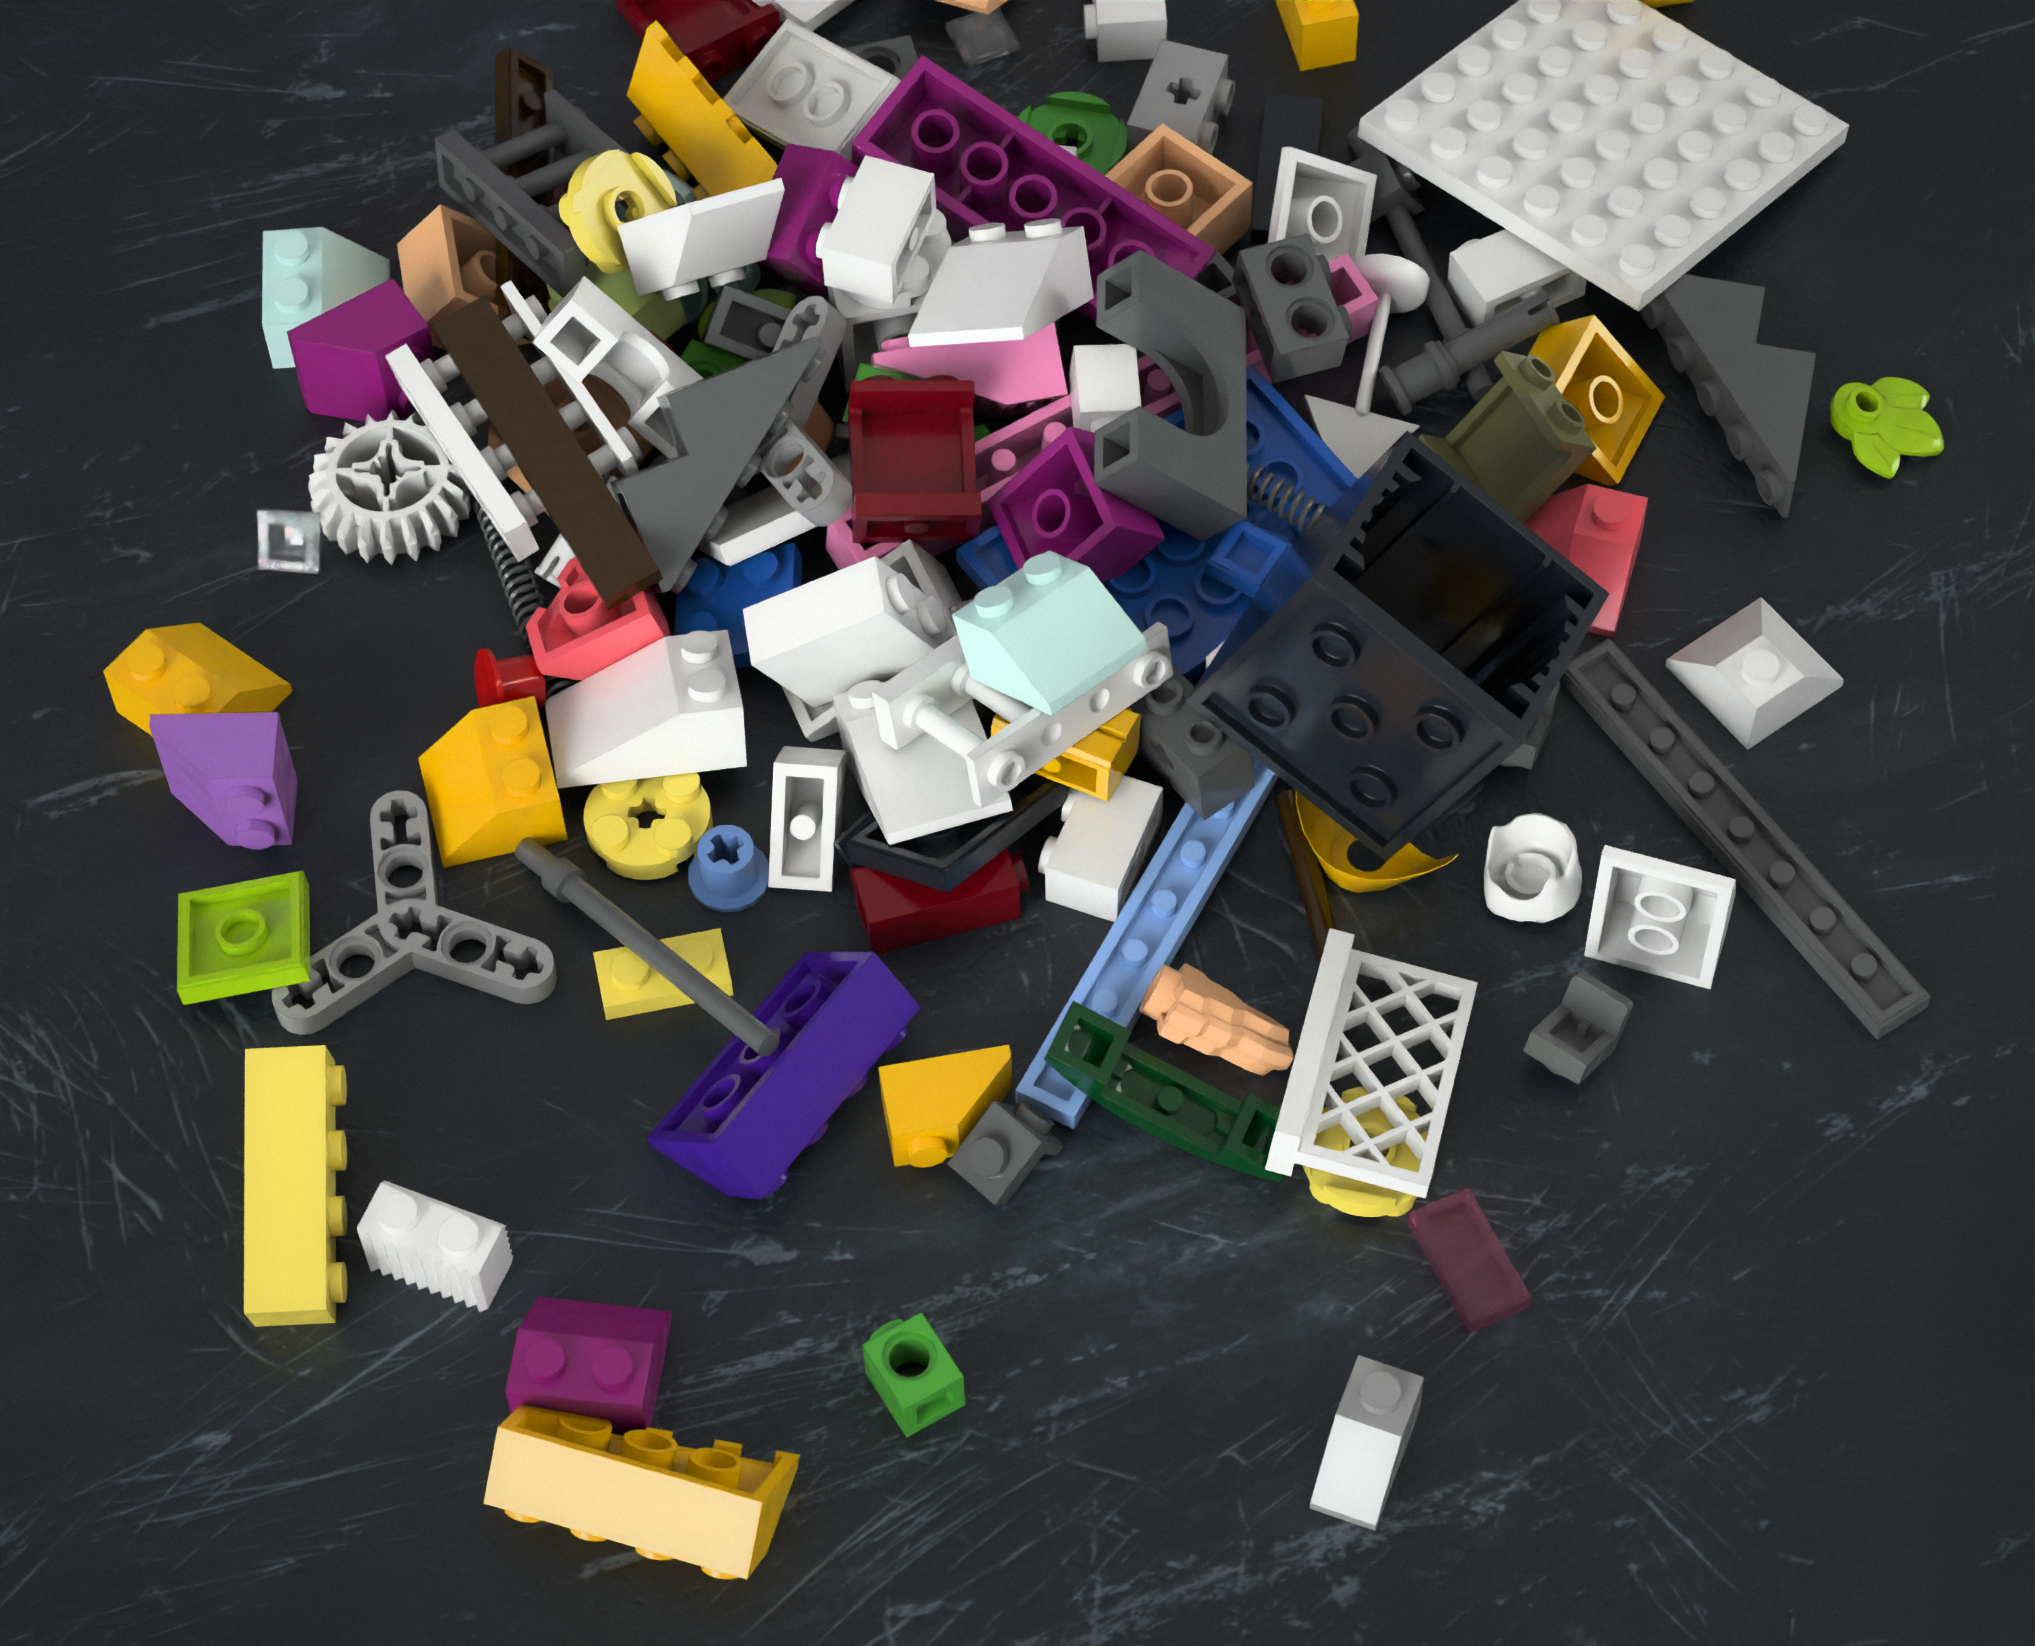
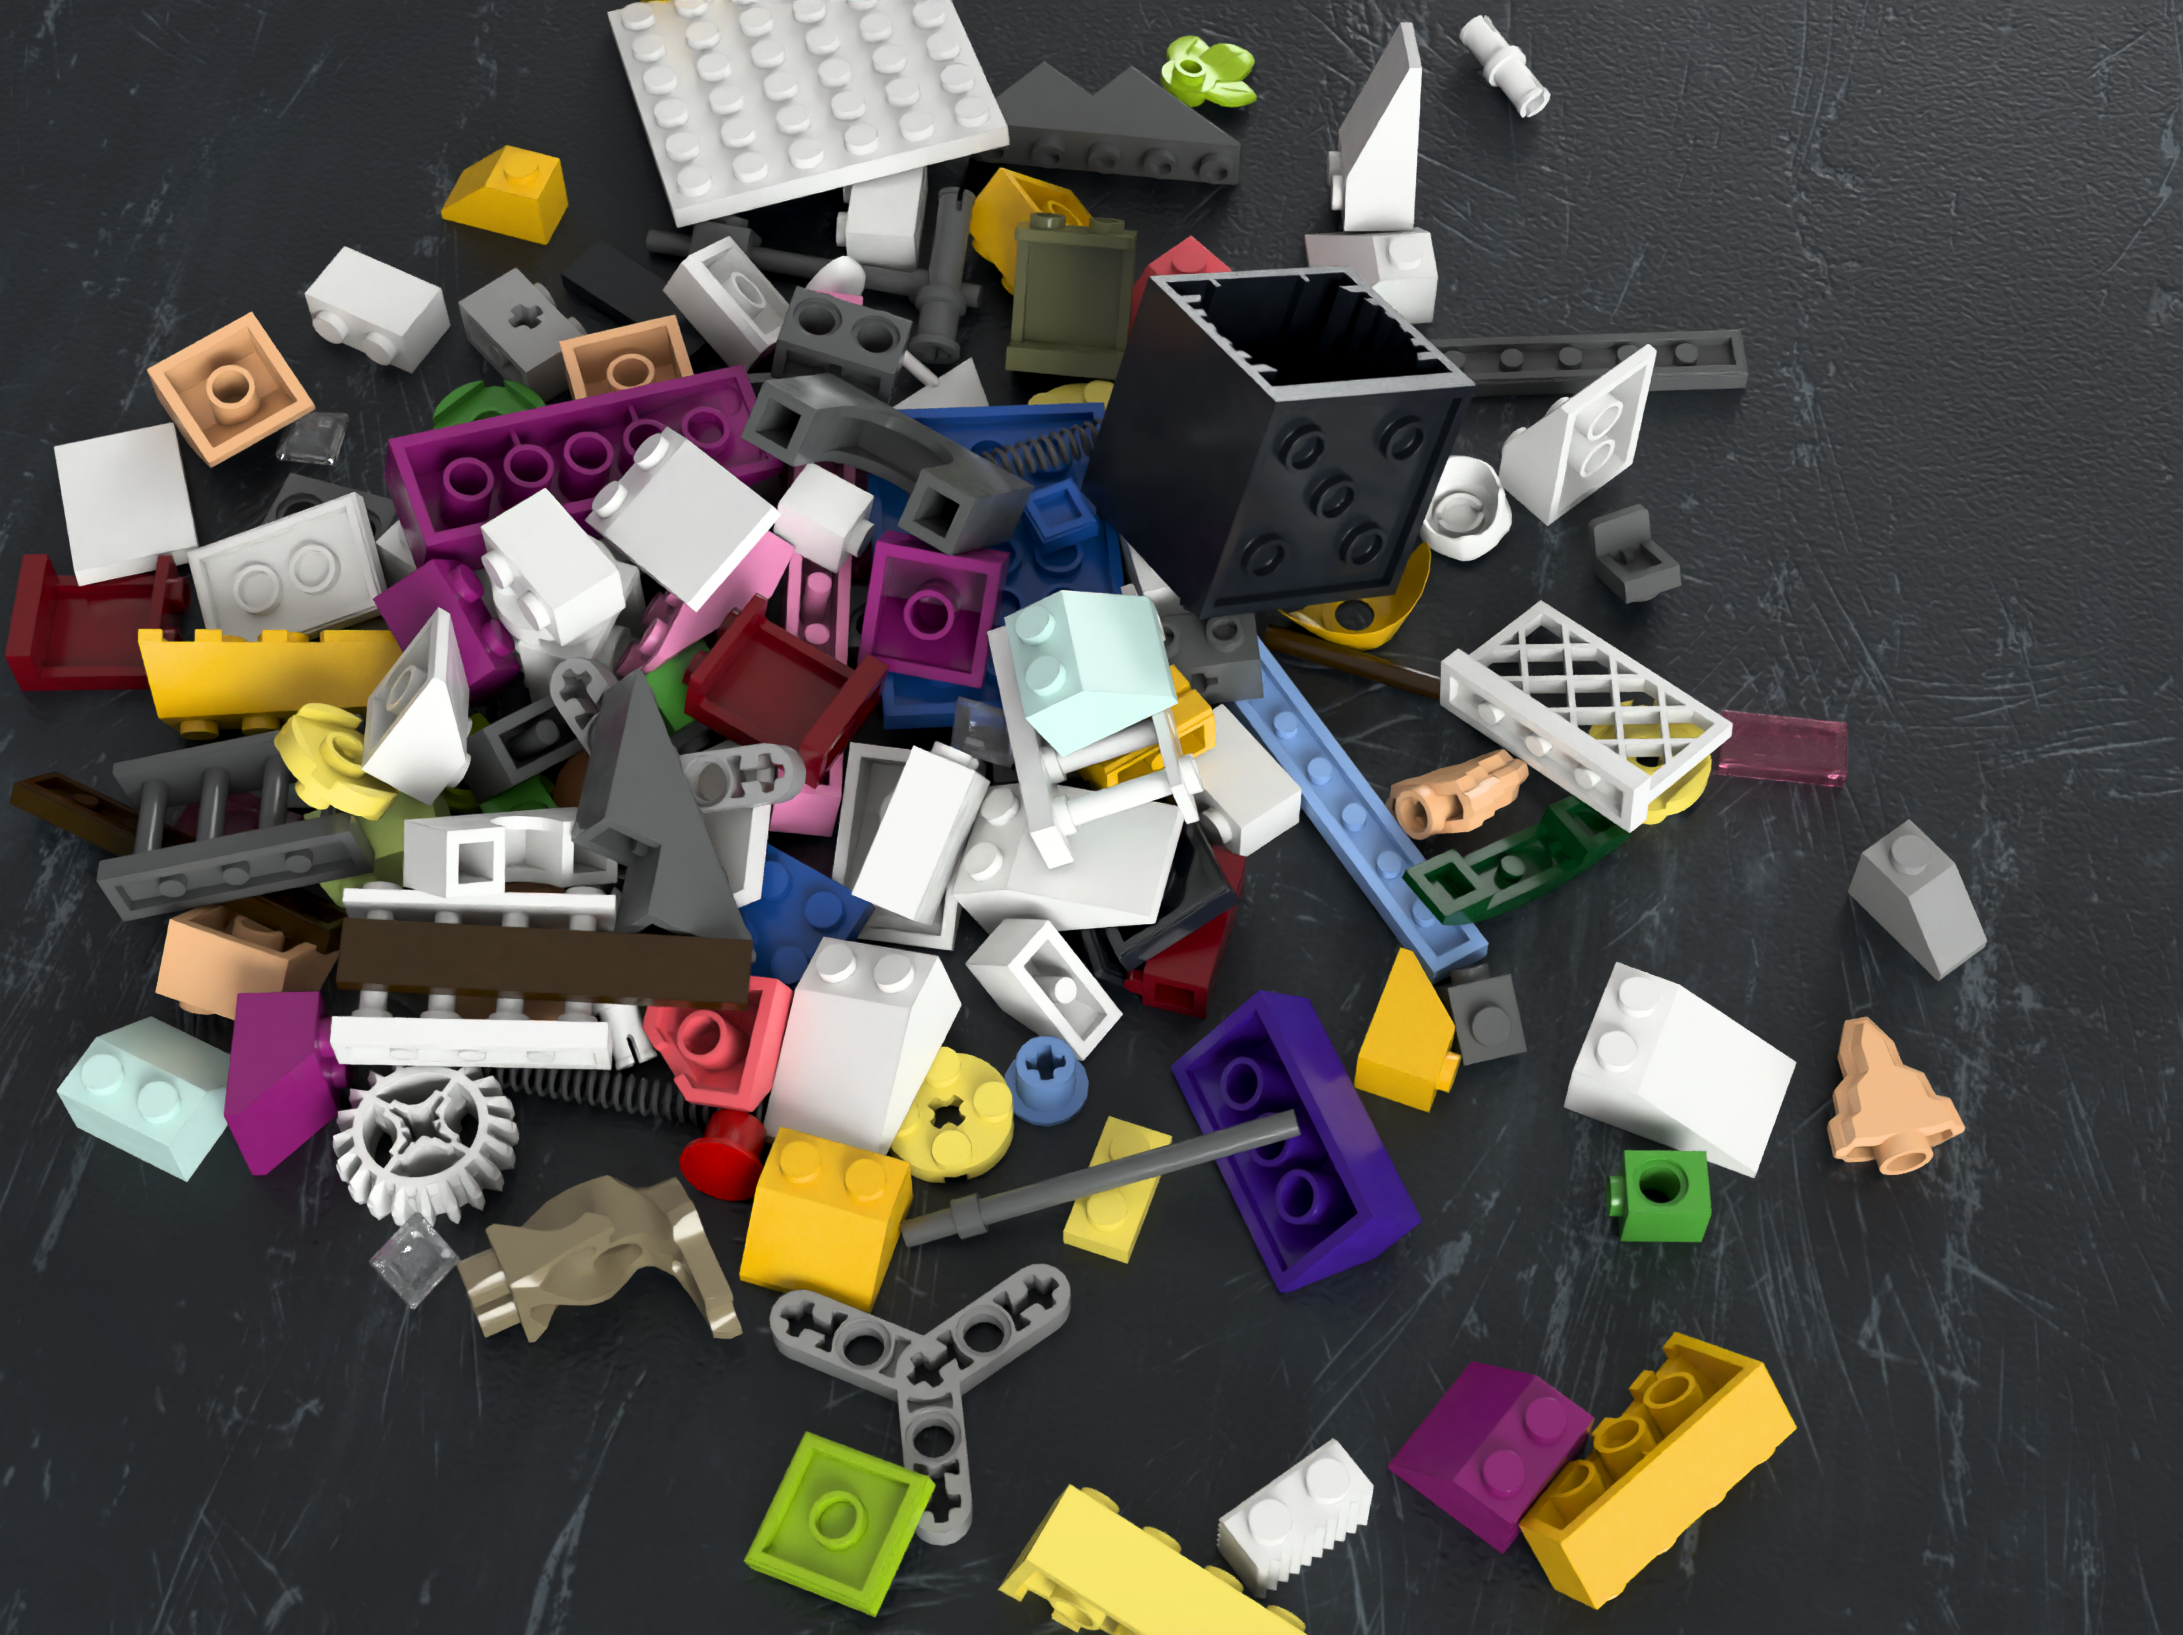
camera: 60 degrees left, 0 degrees up
yellow slope [103,622,293,737] -> none
medium lavender slope [149,712,298,850] -> none
none -> dark tan hips [456,1175,743,1342]
none -> white slope [1327,22,1422,231]
none -> white slope [1564,962,1796,1178]
none -> light nougat rock [1827,1016,1965,1175]

